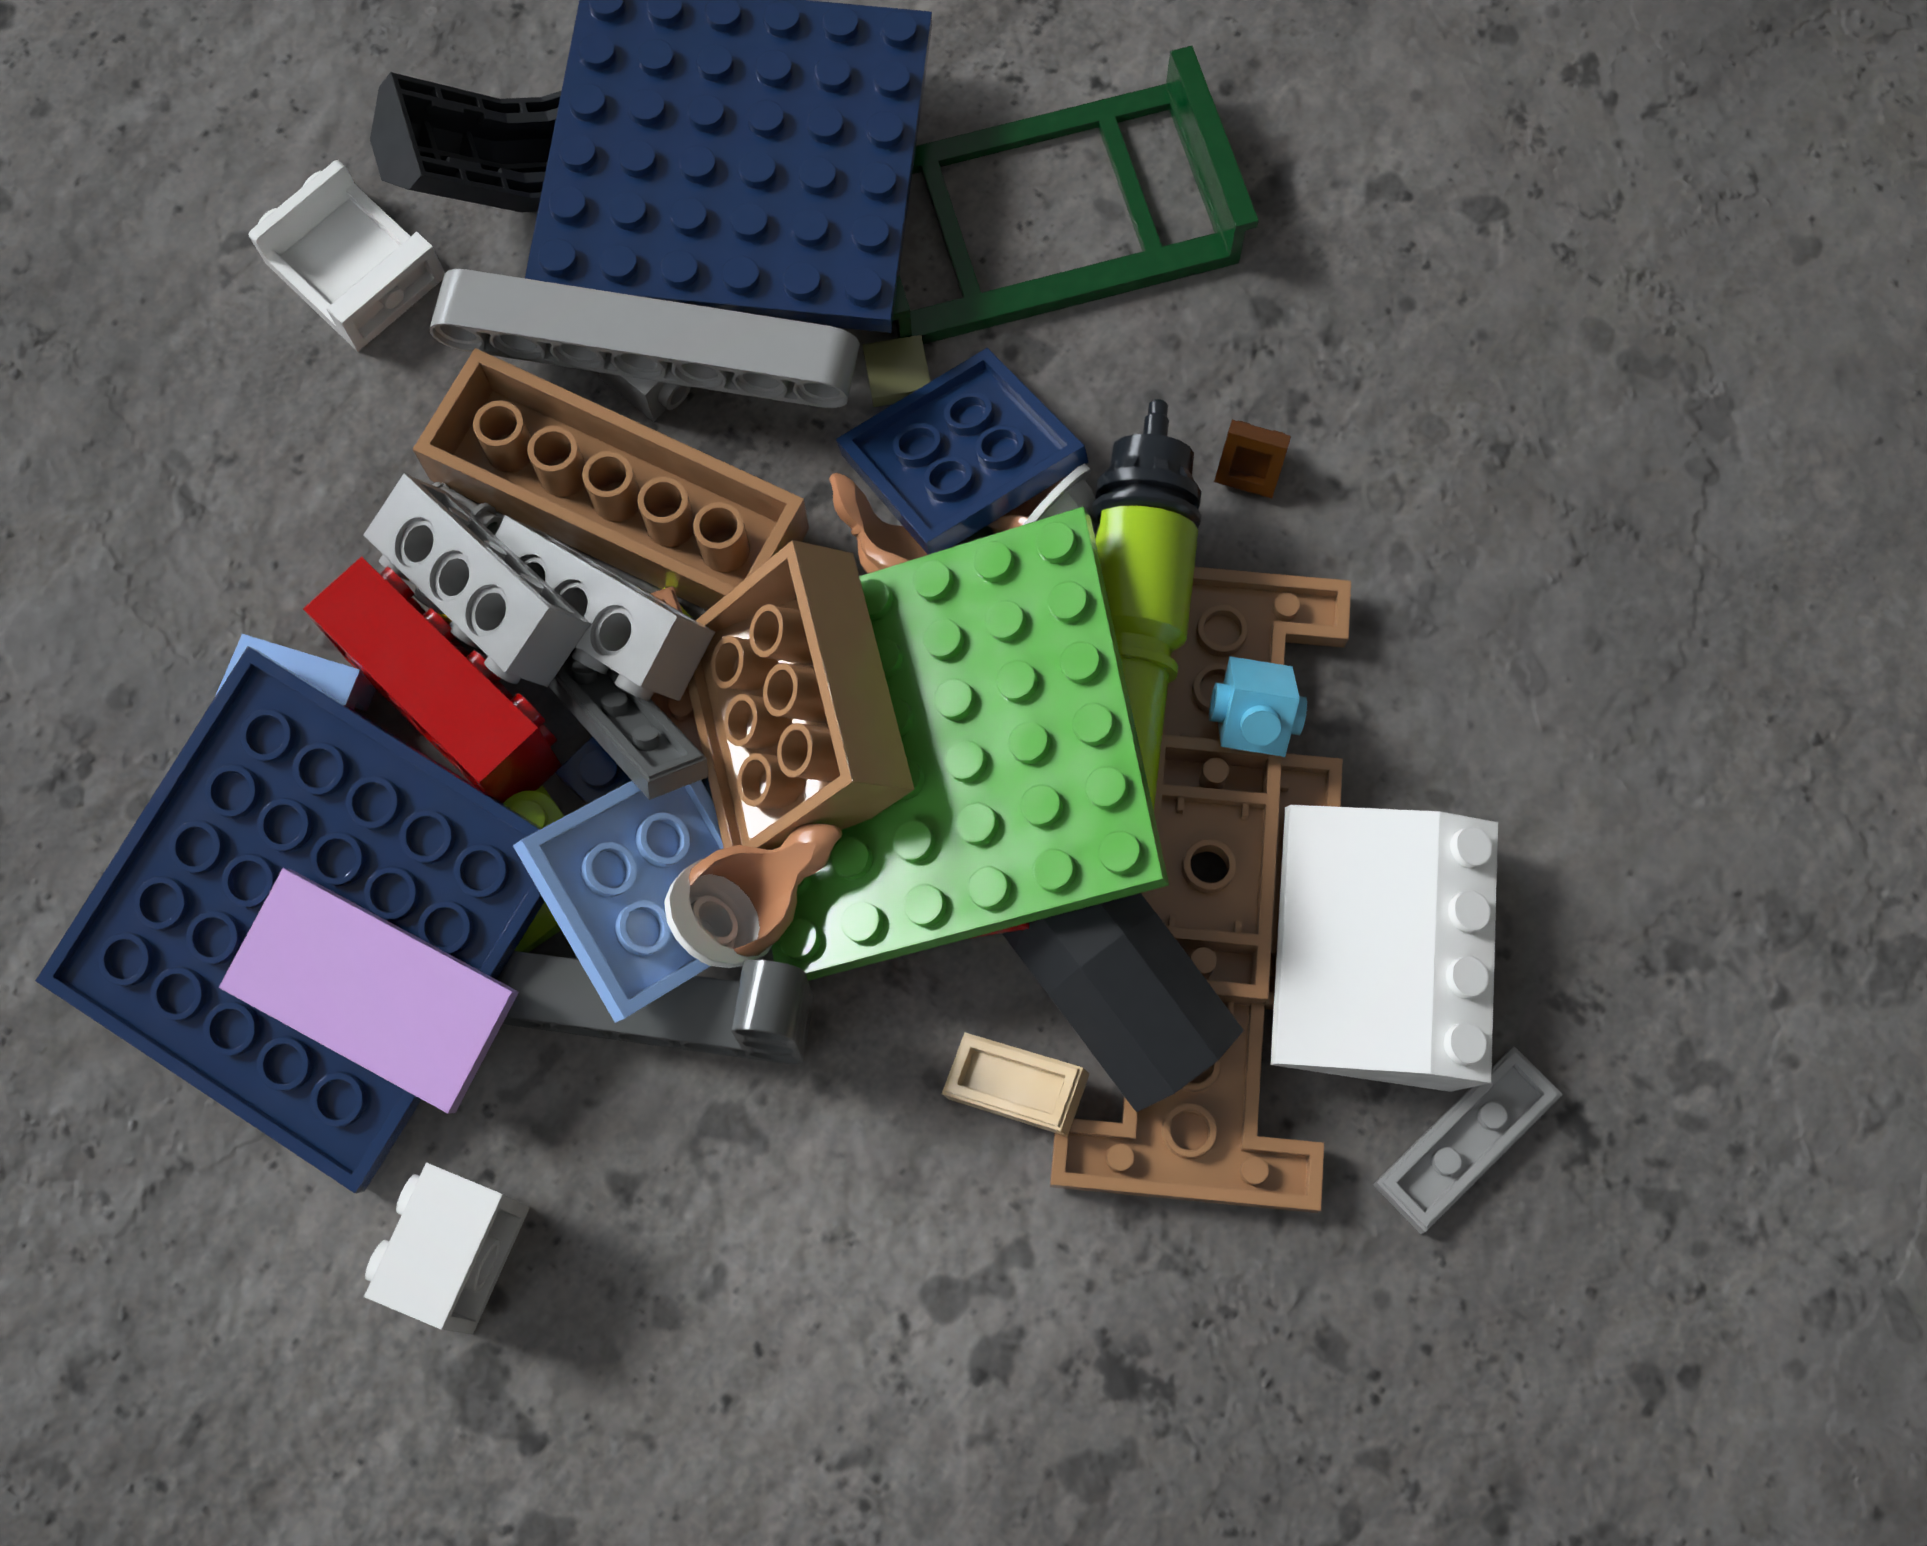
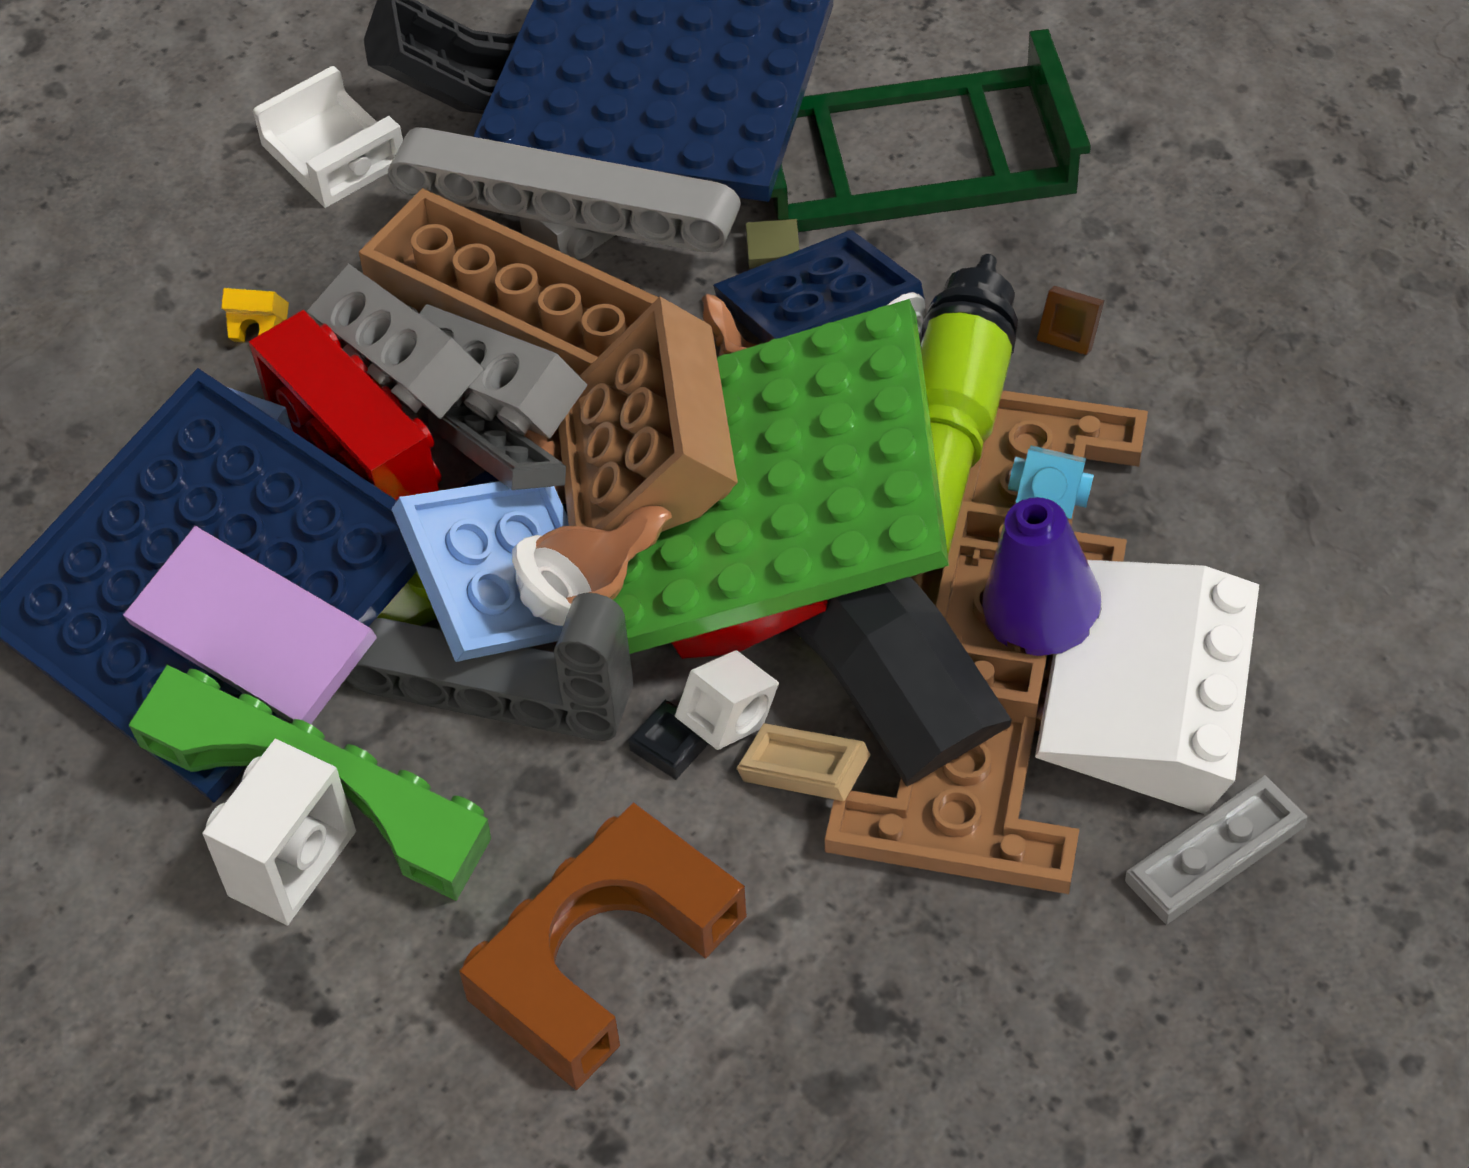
camera: 10 degrees right, 20 degrees down
none -> bright green arch [129,665,492,901]
none -> yellow tile [221,288,289,343]
none -> dark orange arch [459,802,747,1091]
none -> black tile [628,699,709,780]
none -> white brick [675,650,779,750]
none -> dark purple cone [982,497,1102,656]

